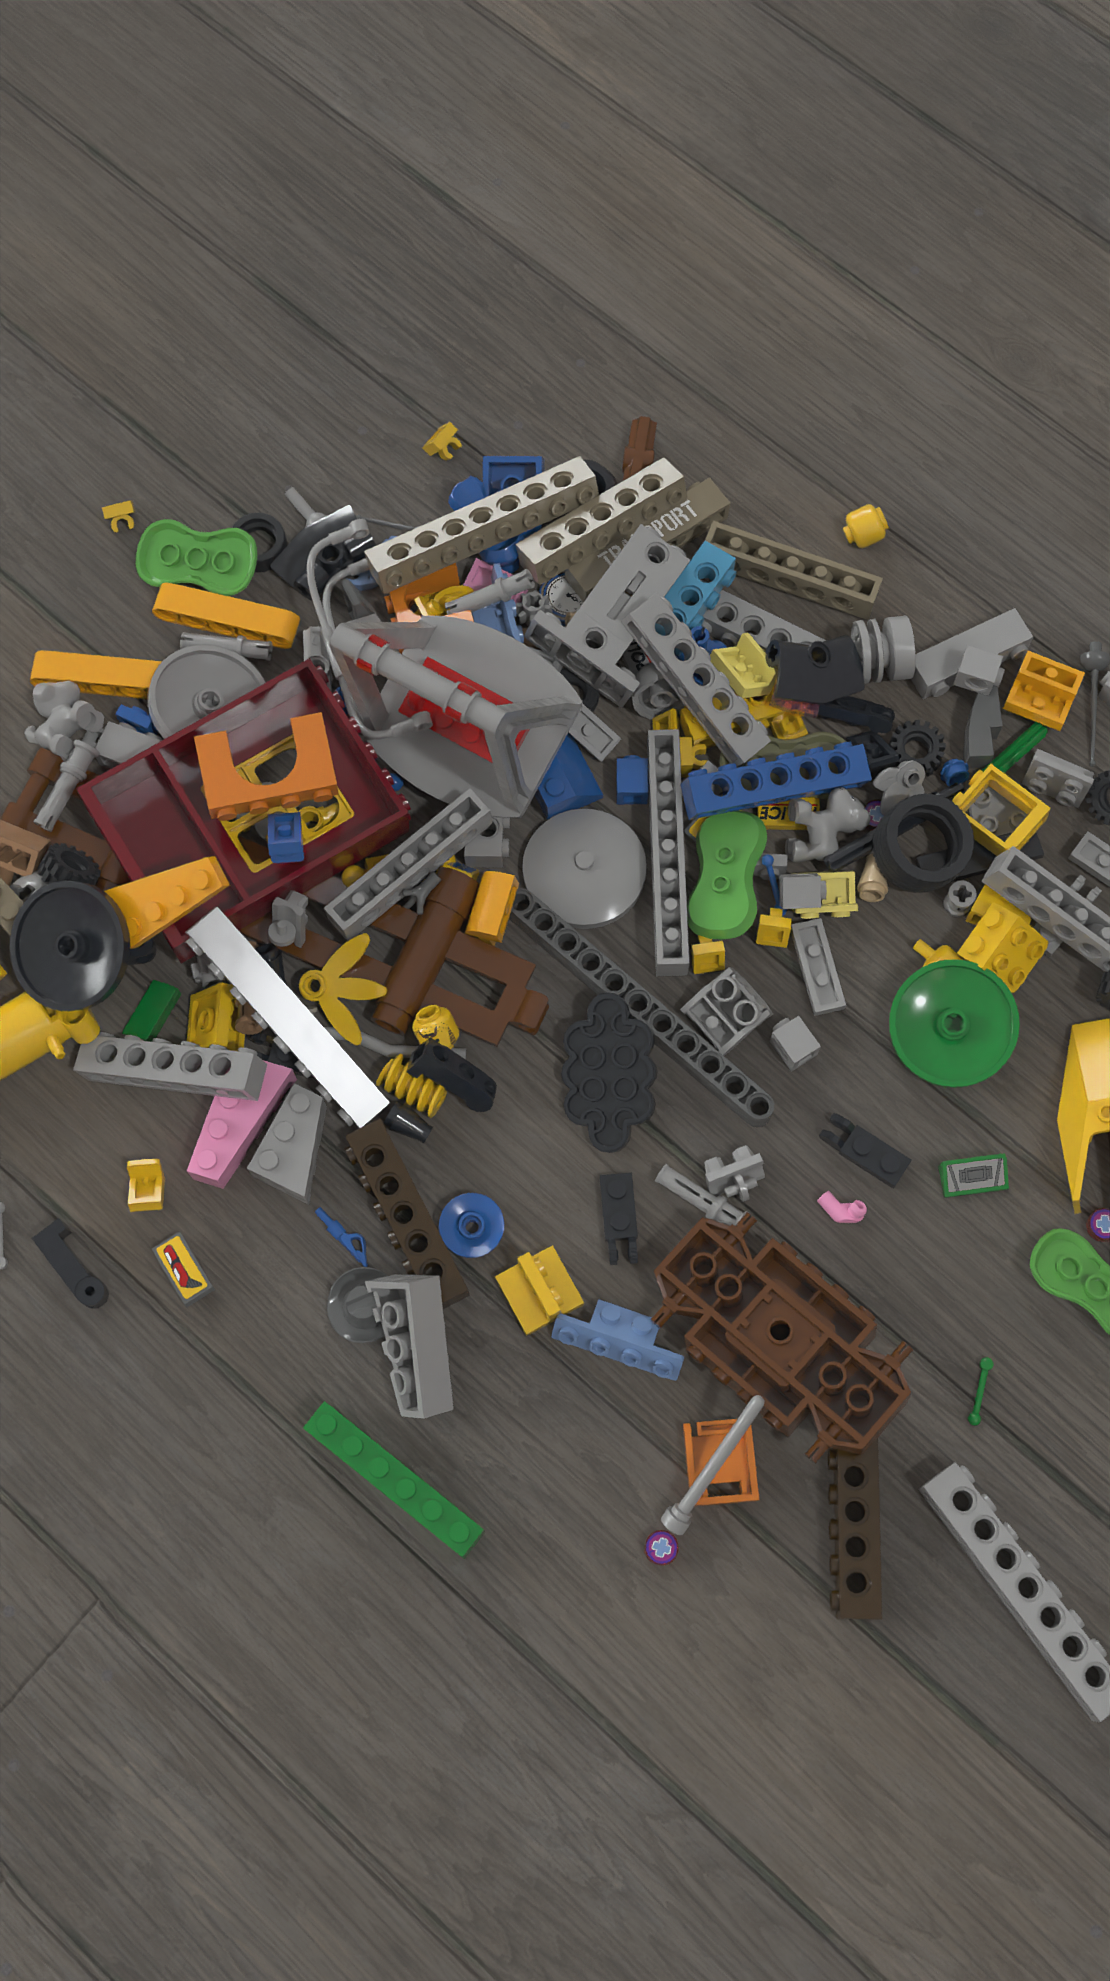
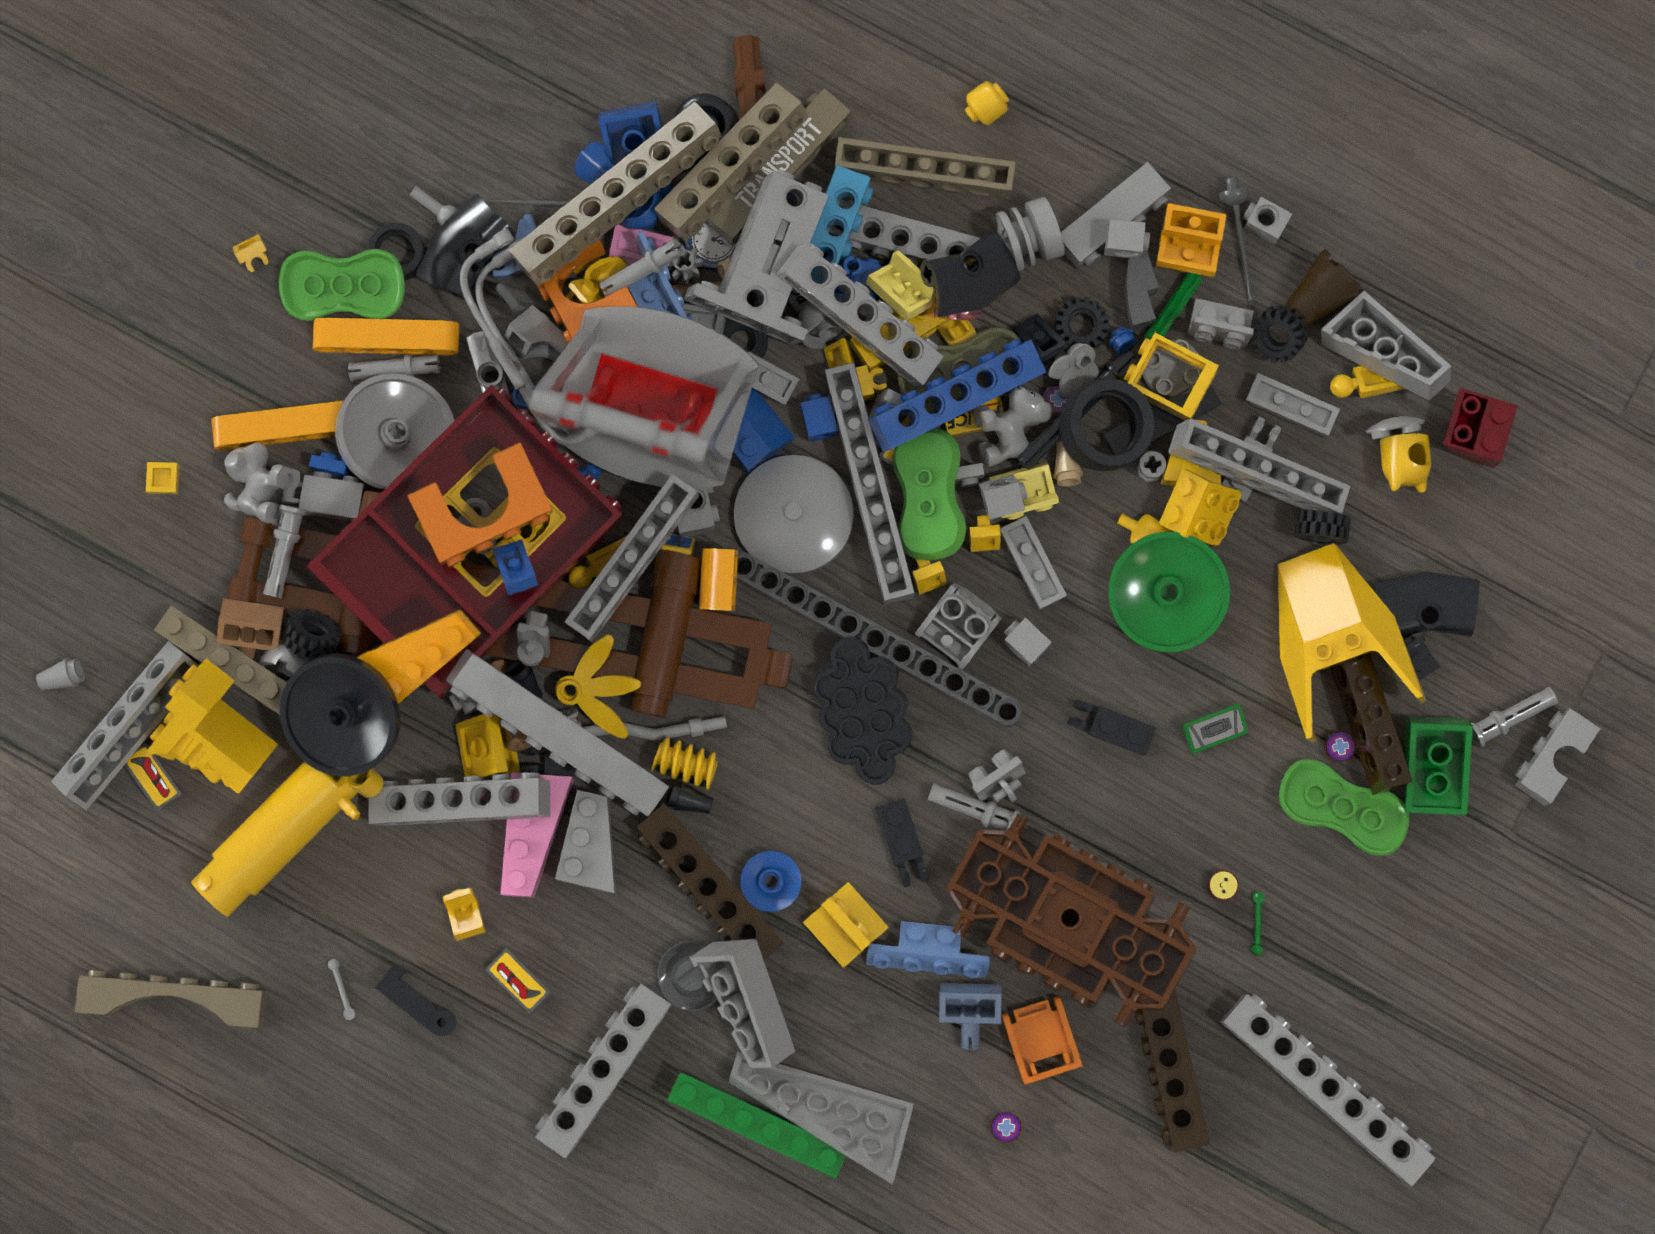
camera: 15 degrees left, 10 degrees up
green slope [122,979,181,1042] -> none
blue hand [315,1207,368,1267] -> none
dark grey bar [402,871,442,915] -> none
black leg [406,1037,497,1112] -> none
yellow head [412,1005,459,1049] -> none
yellow tile [422,421,462,461] -> none
light grey piece [661,1395,765,1535] -> none
blue hinge [762,854,787,916] -> none
black hinge [808,696,895,734] -> none
bright pink arm [817,1190,867,1223] -> none
none -> light grey brick [535,984,672,1159]
none -> light grey wing [728,1052,914,1184]
none -> sand blue brick [939,983,1002,1050]
none -> light yellow tile [1207,870,1239,901]

